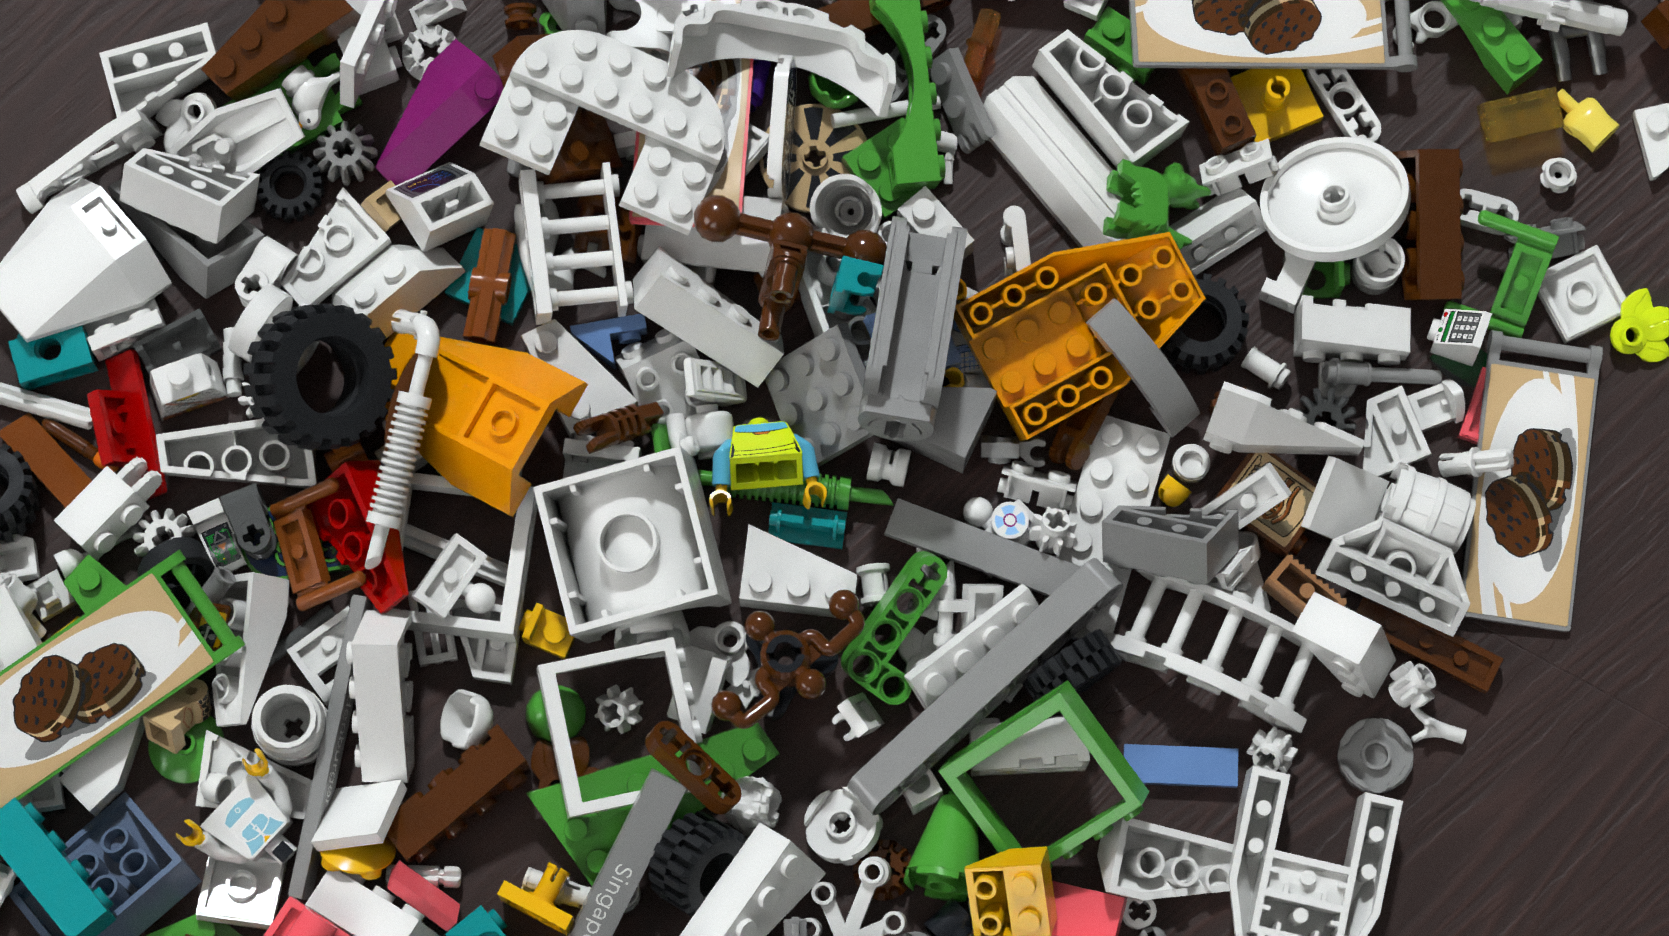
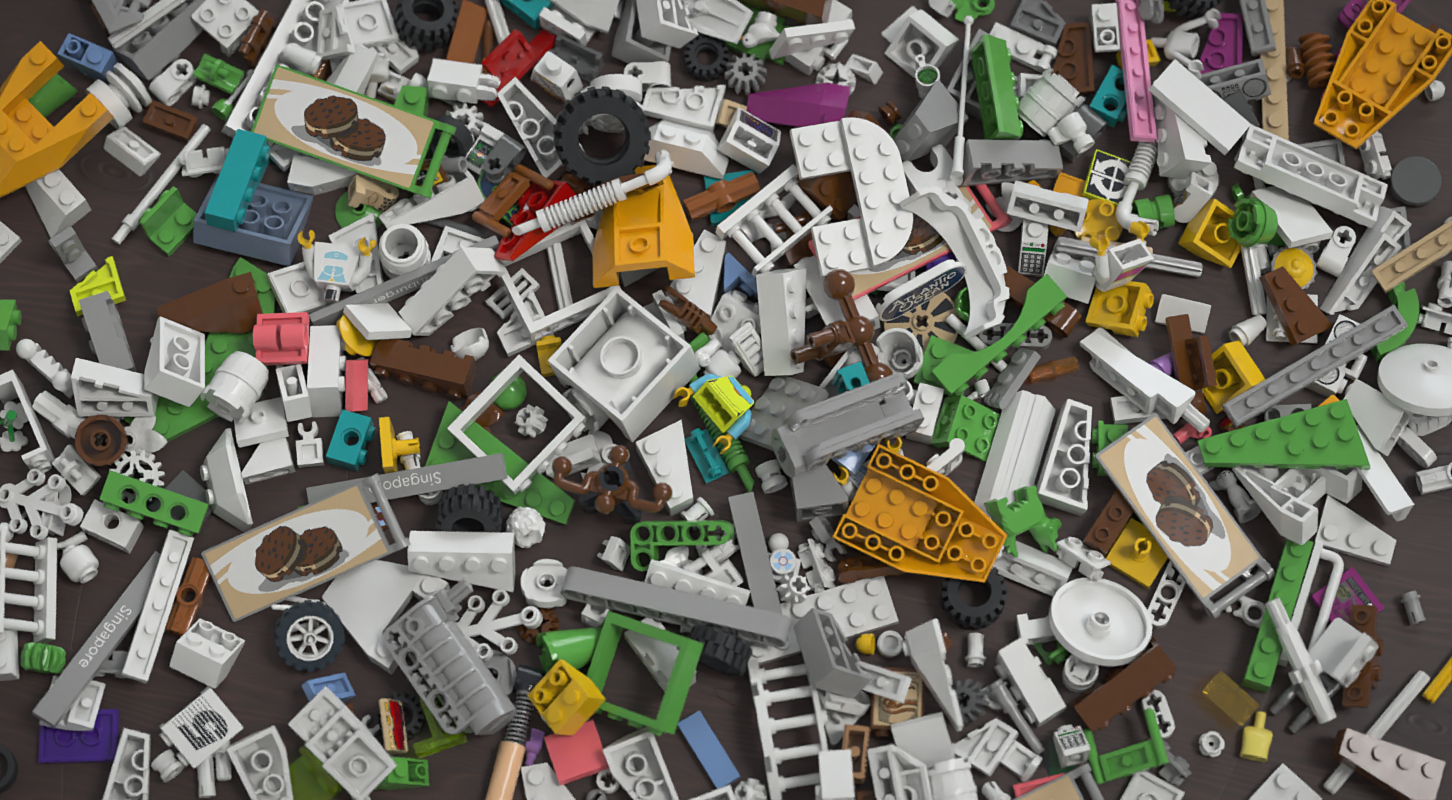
camera: 60 degrees right, 5 degrees down
white hinge [200,772,234,805] -> none
white plate [411,533,496,619] -> none
reddish brown beam [645,721,742,814] -> none
light grey slope [1086,298,1200,437] -> none
none -> bright green bracket [930,395,1001,461]

